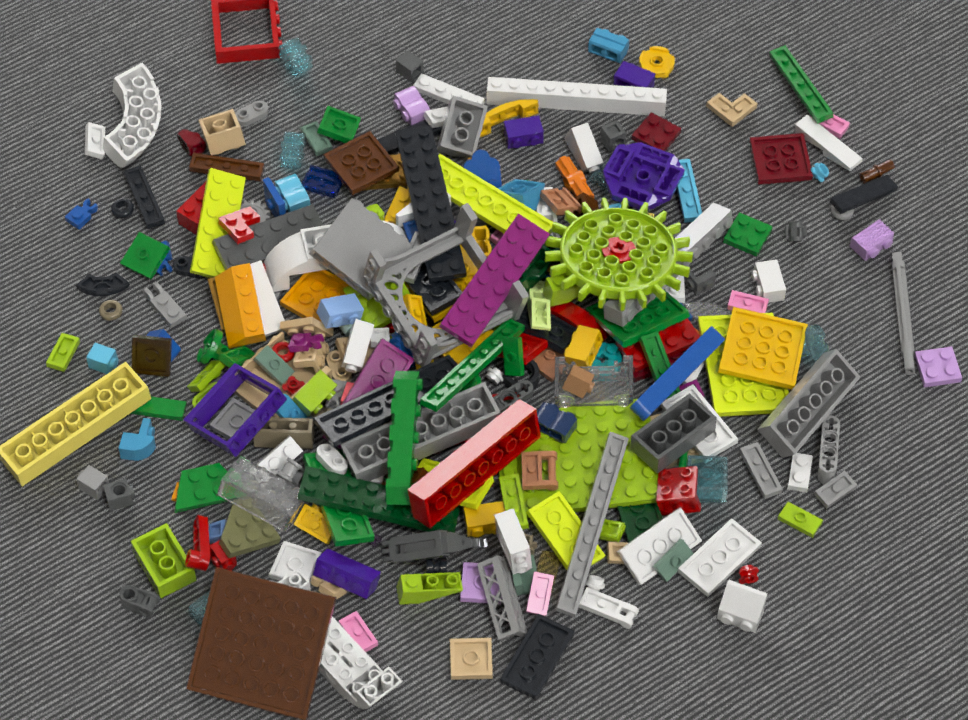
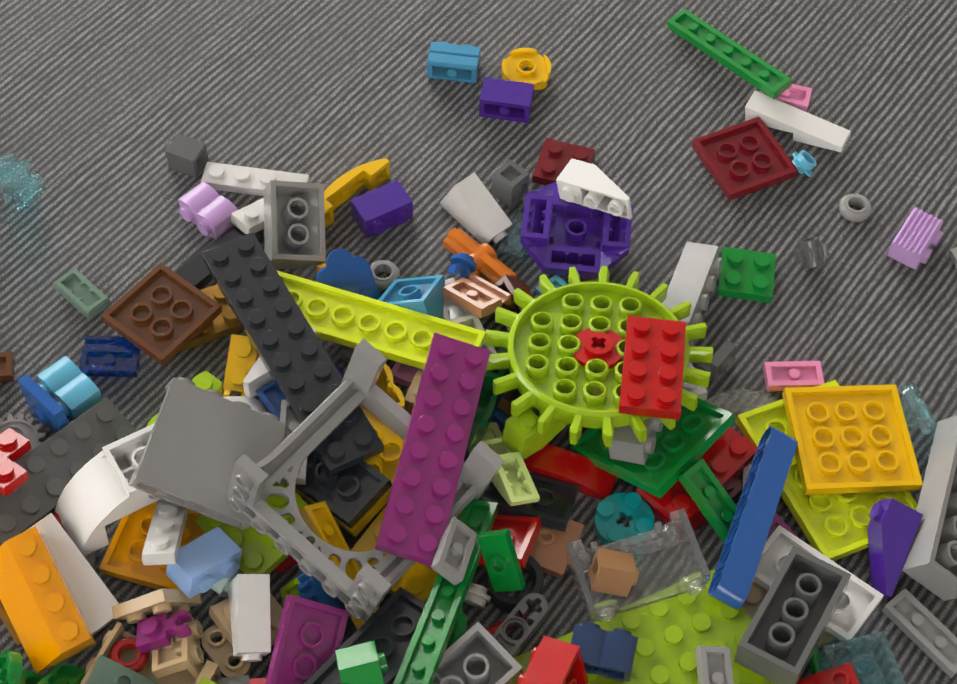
camera: 20 degrees left, 0 degrees up
clear light blue gear [279,131,306,170] -> none
green plate [317,106,361,143] -> none
white plate [371,328,390,347] -> none
white brick [487,77,667,116] -> none
yellow brick [564,325,603,371] -> none
medium azure plate [677,159,702,223] -> none
tan plate [706,93,757,127] -> none
white brick [752,260,786,303] -> none
black tile [830,175,898,214] -> none
reddish brown axle [859,160,895,184] -> none
none -> white plate [142,499,189,565]
none -> light grey piece [370,260,400,290]
none -> light grey plate [431,516,477,585]
none -> blue plate [448,253,477,280]
none -> white slope [556,159,632,220]
none -> red plate [618,316,686,420]
none -> dark purple slope [867,498,923,598]

